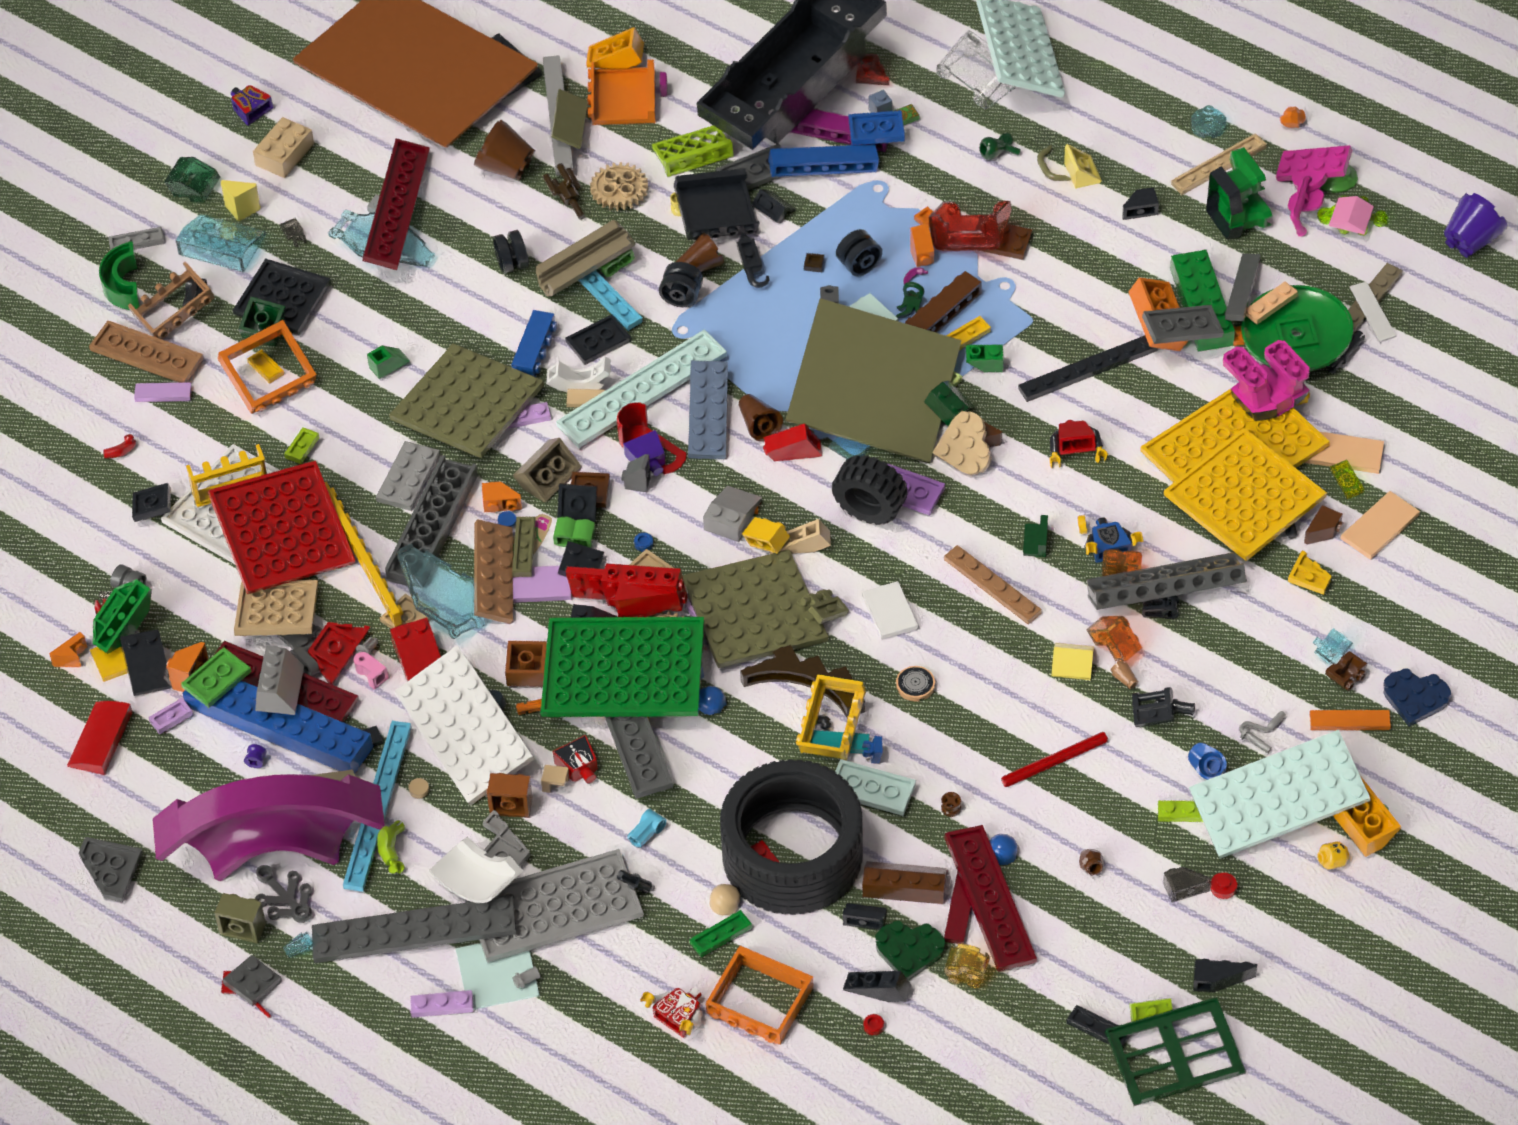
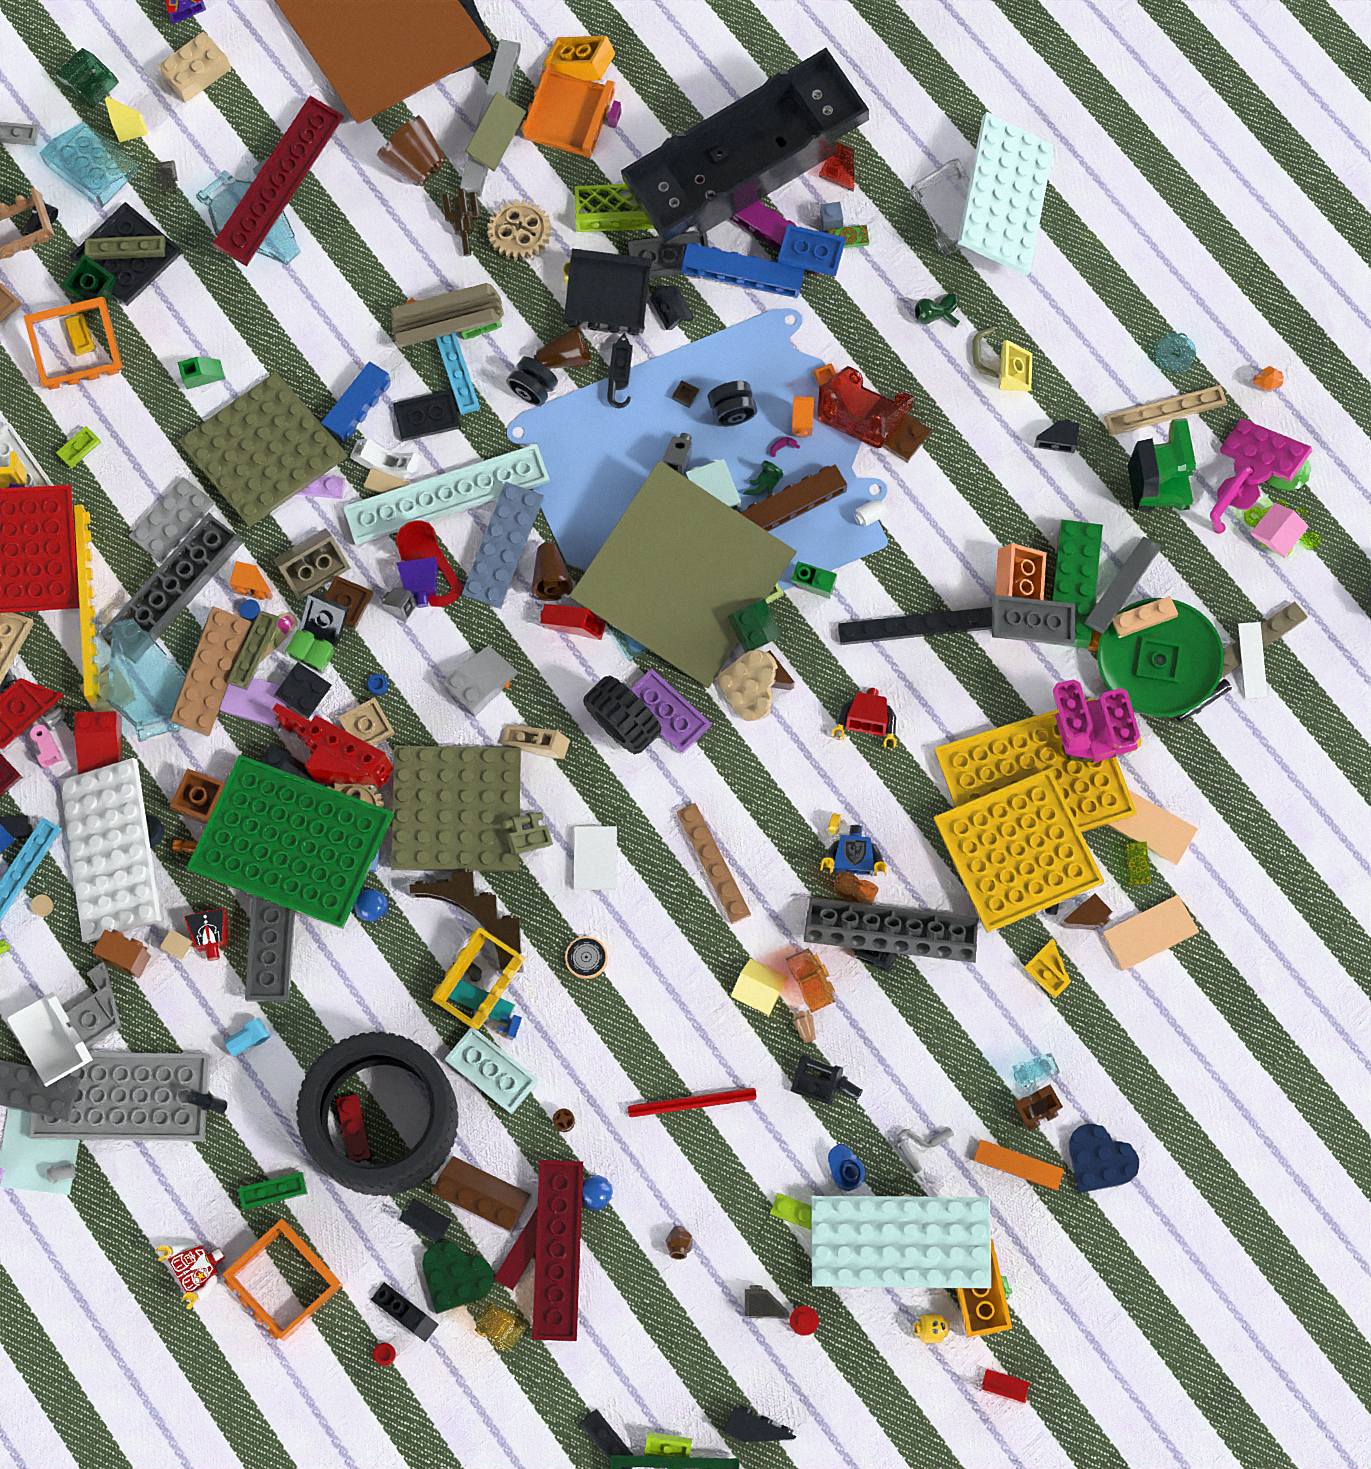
camera: 20 degrees right, 20 degrees up
black wheel [492,229,529,274] -> none
tan hair [709,884,740,915] -> none
yellow brick [742,517,790,553] -> none
yellow plate [946,316,991,350] -> none
dark green panel [1023,515,1048,557] -> none
none -> olive tile [84,235,165,260]
none -> white brick [854,499,886,527]
none -> red panel [980,1369,1030,1405]

